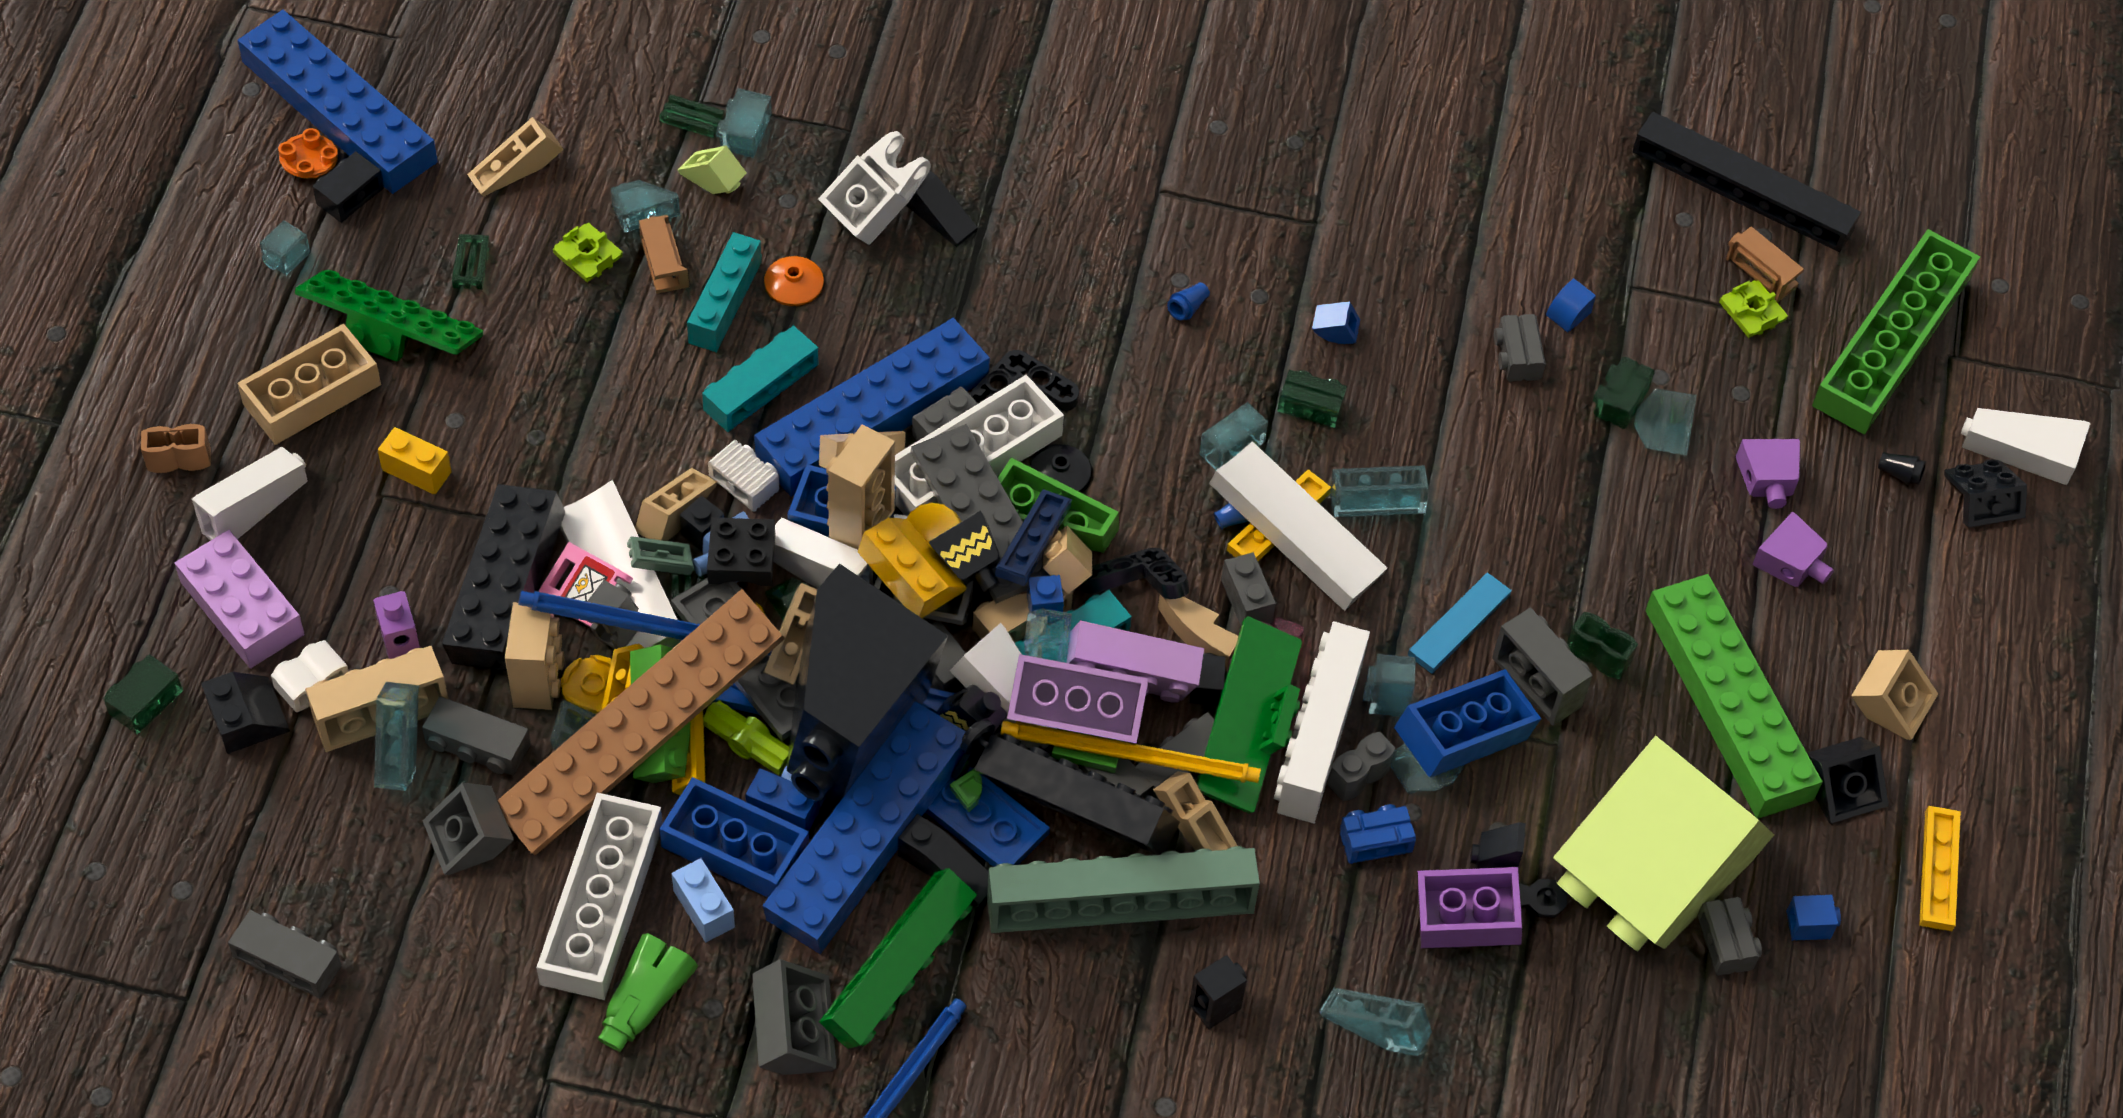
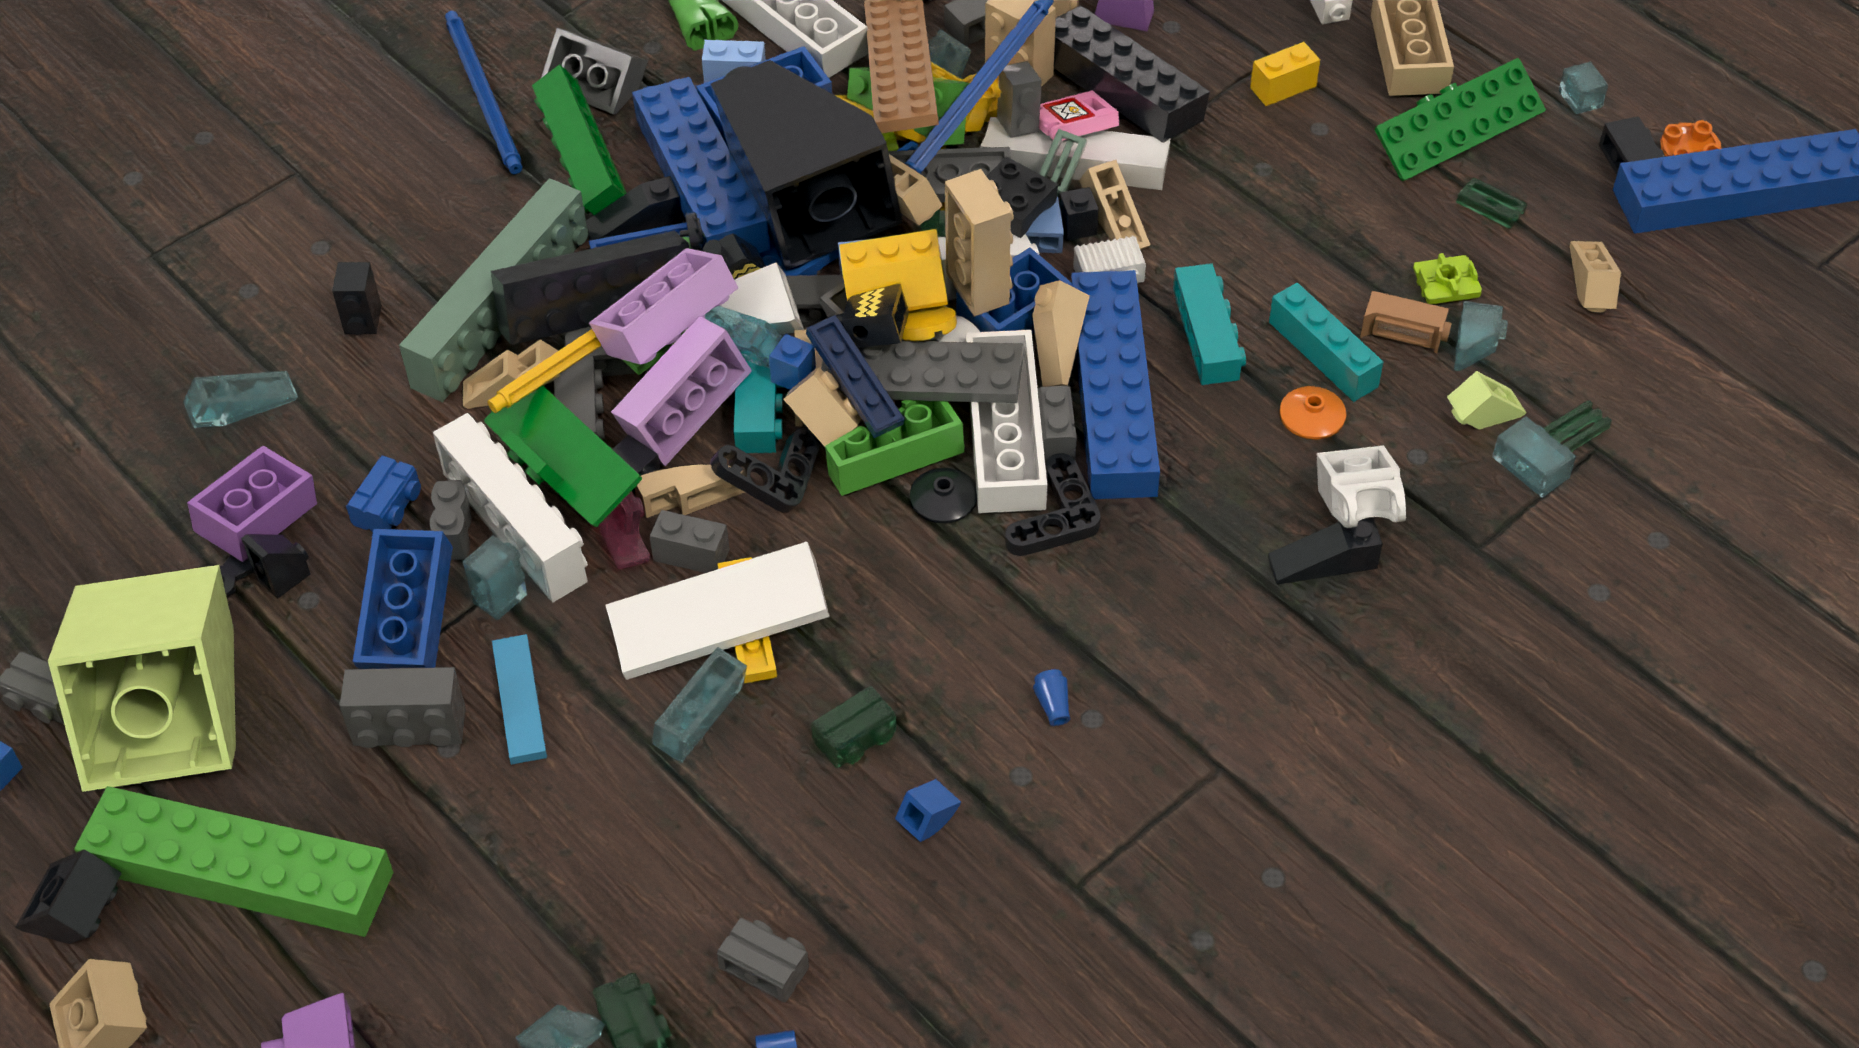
camera: 130 degrees right, 5 degrees down
clear light blue brick [1199,402,1268,470] -> none
clear green brick [1567,612,1638,679] -> none

